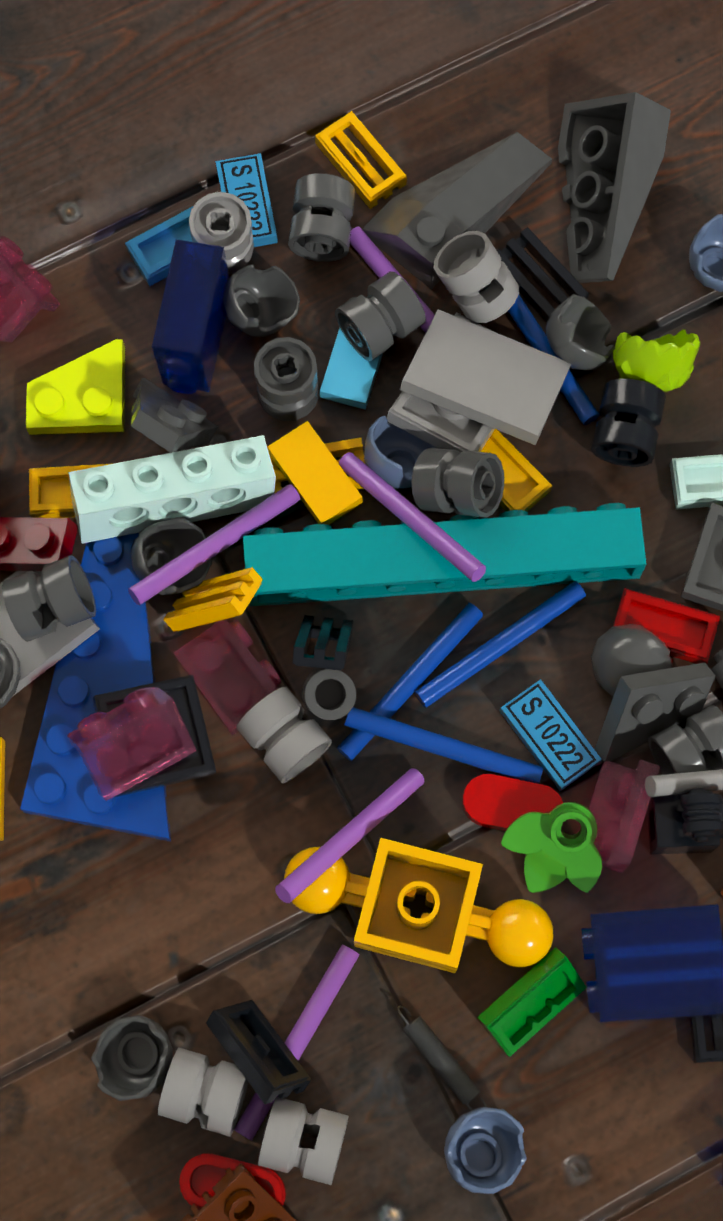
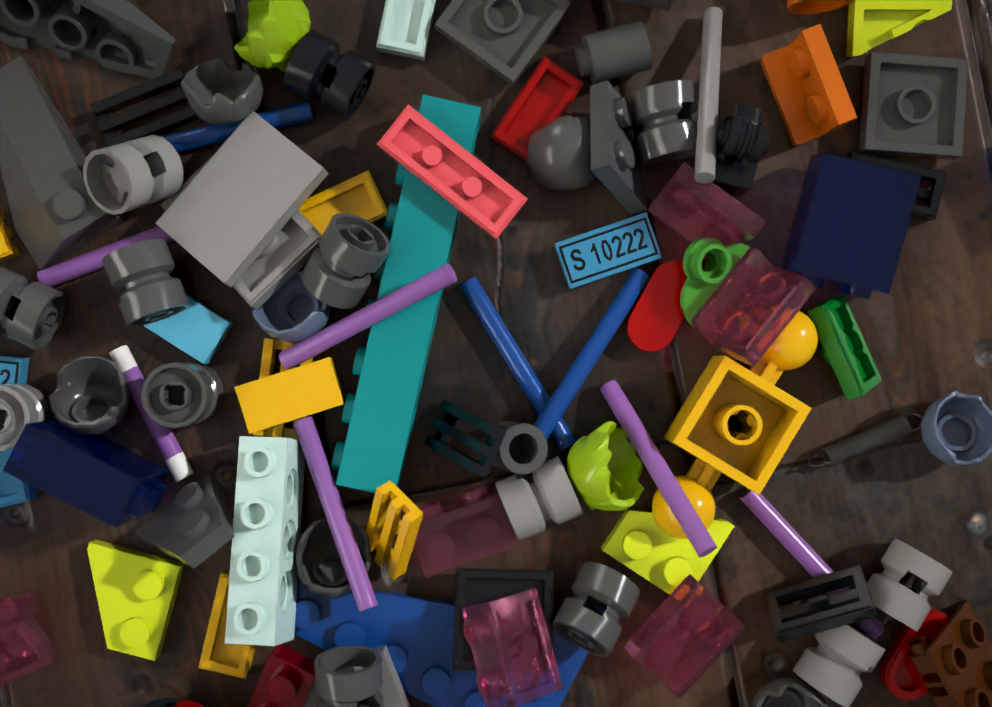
camera: 75 degrees left, 15 degrees up
blue bar [414,581,586,708] -> none
none -> bar [109,345,194,482]
none -> coral tile [377,104,528,240]
none -> dark grey wheel [552,562,640,657]
none -> lime hair [567,421,644,511]
none -> neon yellow wing [601,508,735,604]
none -> clear pink bracket [623,574,745,698]
none -> clear pink bracket [691,248,816,367]

